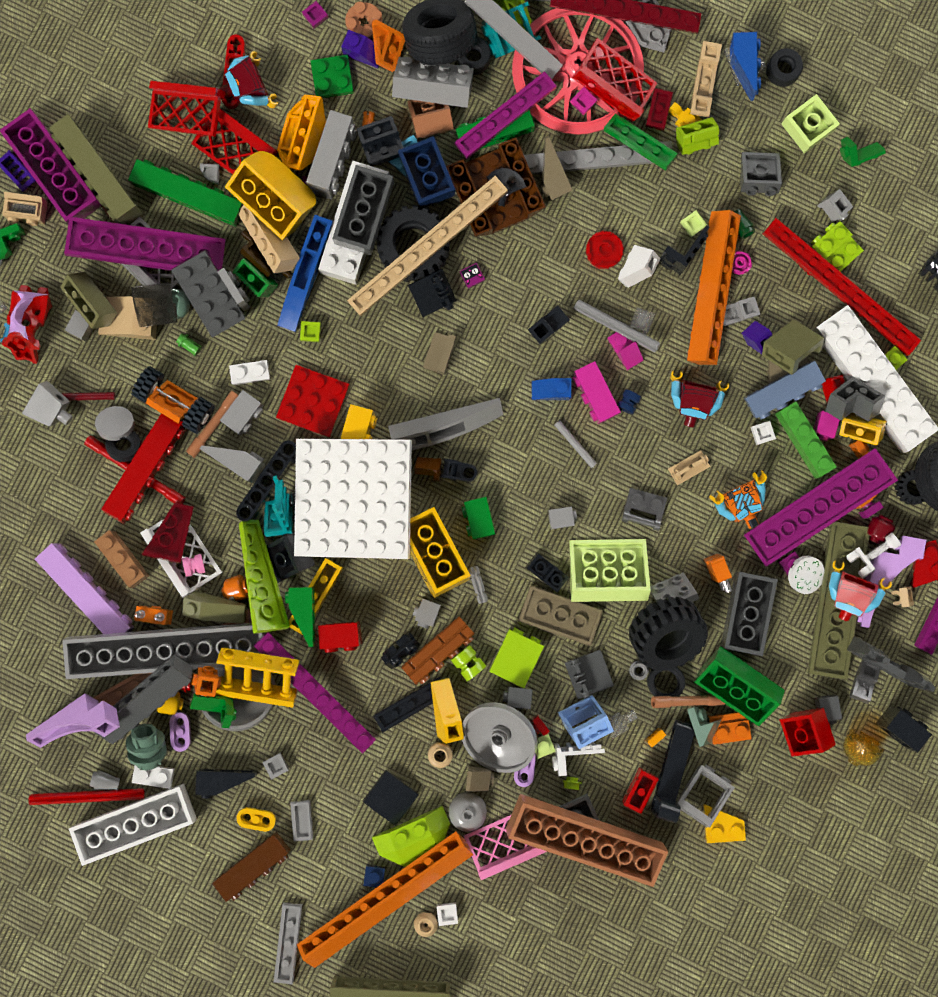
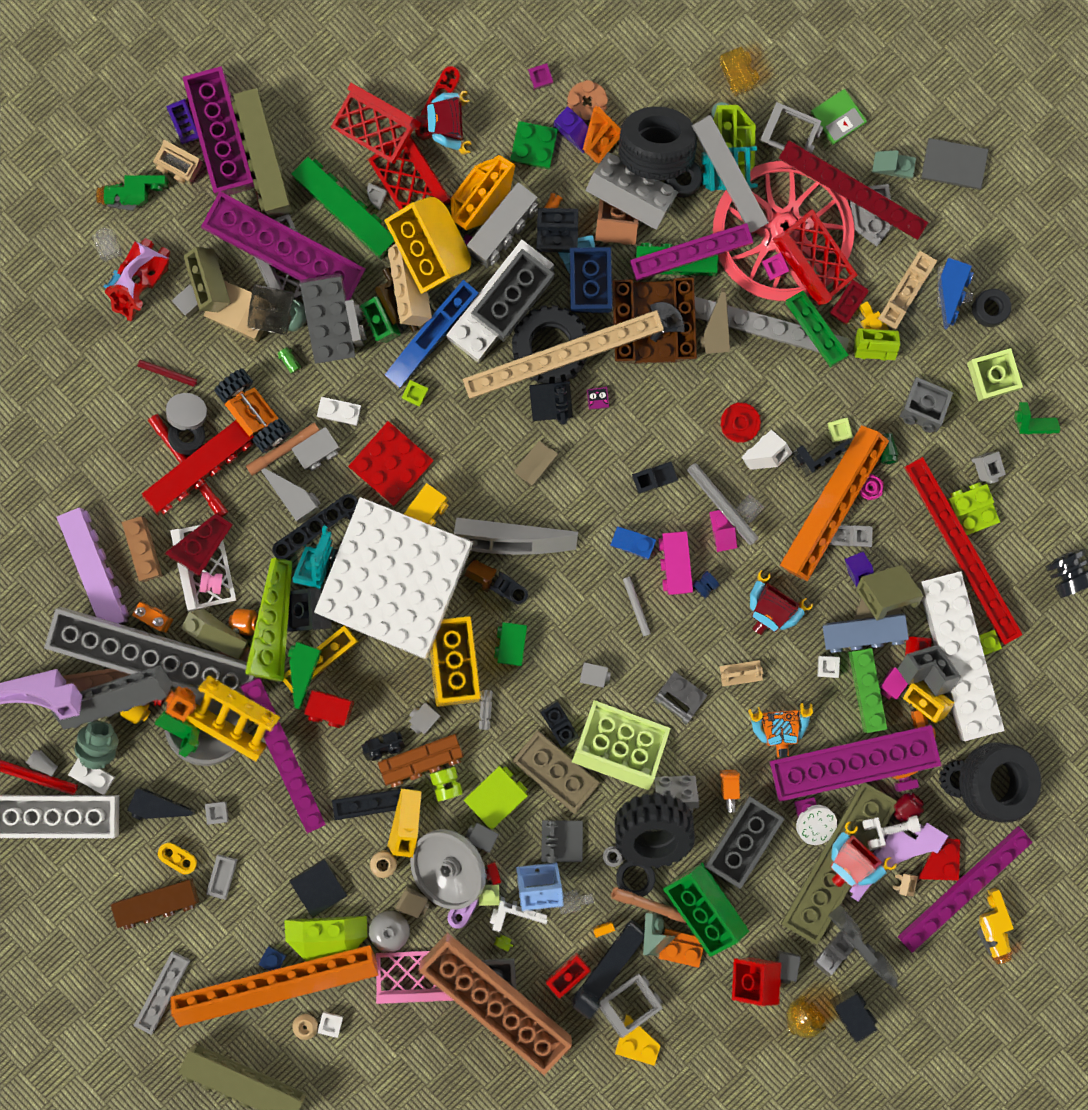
camera: 20 degrees right, 0 degrees up
light grey torso [22,381,73,426] -> none
lavender plate [169,712,191,752] -> none

